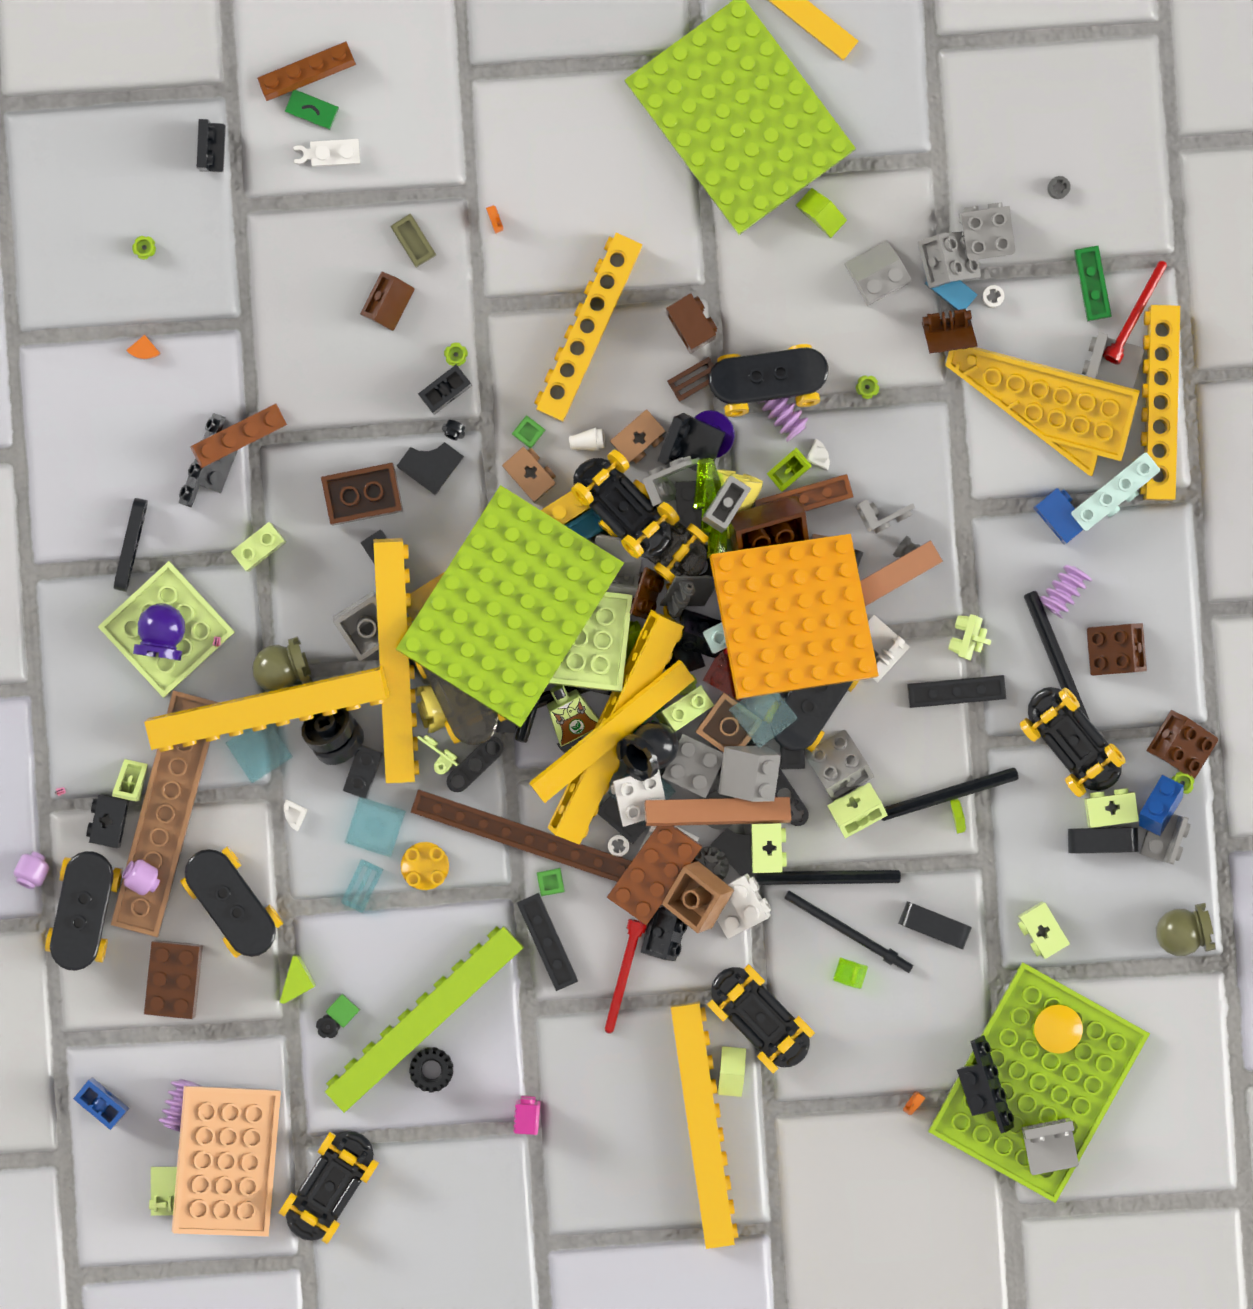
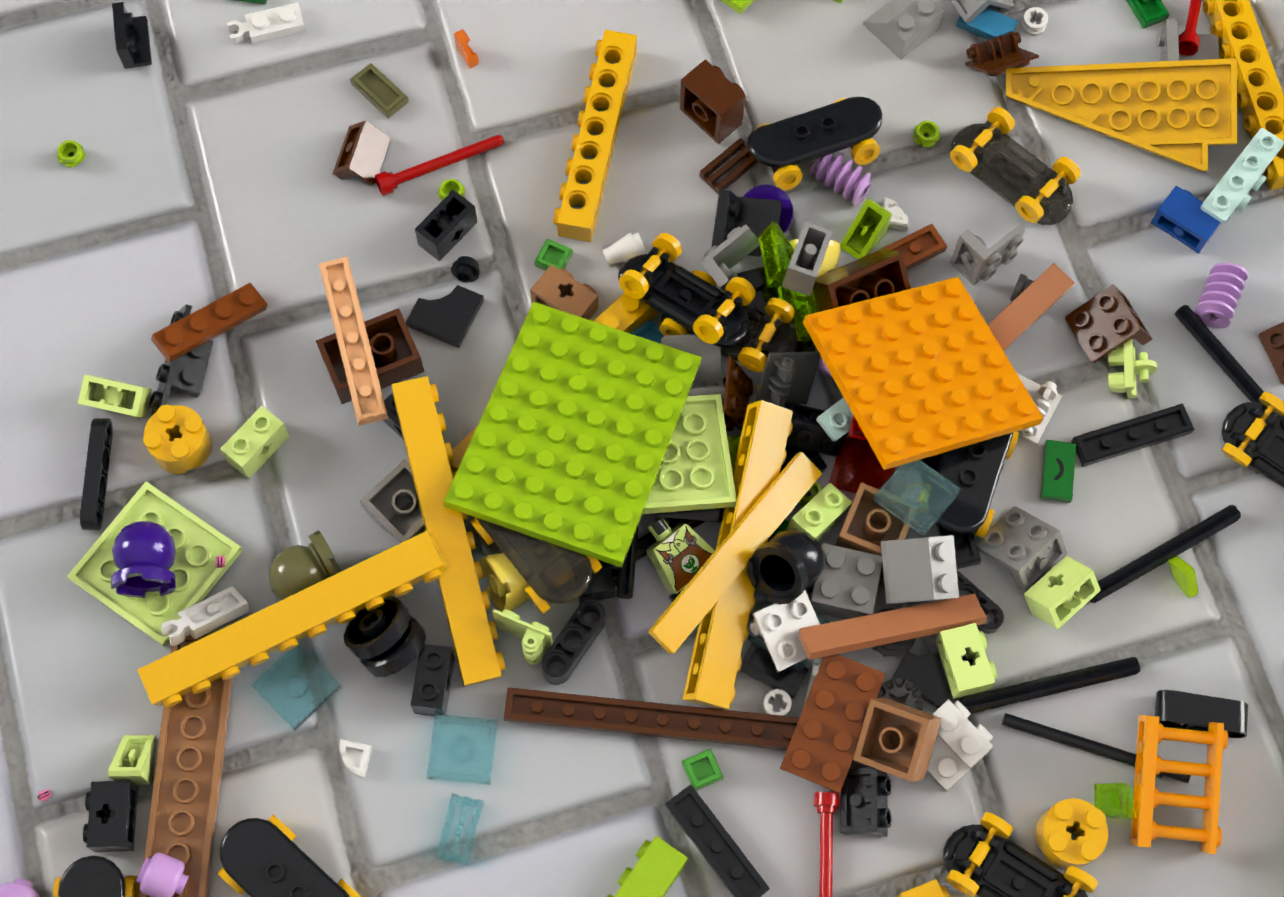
camera: 15 degrees left, 20 degrees down
orange tile [126,335,161,359] -> none
yellow dish [401,842,449,890] -> none
medium nougat brick [610,409,666,464] -> none
none -> yellowish green brick [78,374,152,418]
none -> yellow brick [143,404,212,474]
none -> white plate [161,586,250,646]
none -> light nougat tile [319,257,389,426]
none -> red piece [374,135,504,196]
none -> clear smoke piece [950,107,1081,225]
none -> yellow brick [1035,798,1108,870]
none -> green tile [1040,440,1076,503]
none -> reddish brown bracket [1065,284,1152,363]
none -> light orange fence [1130,715,1228,854]

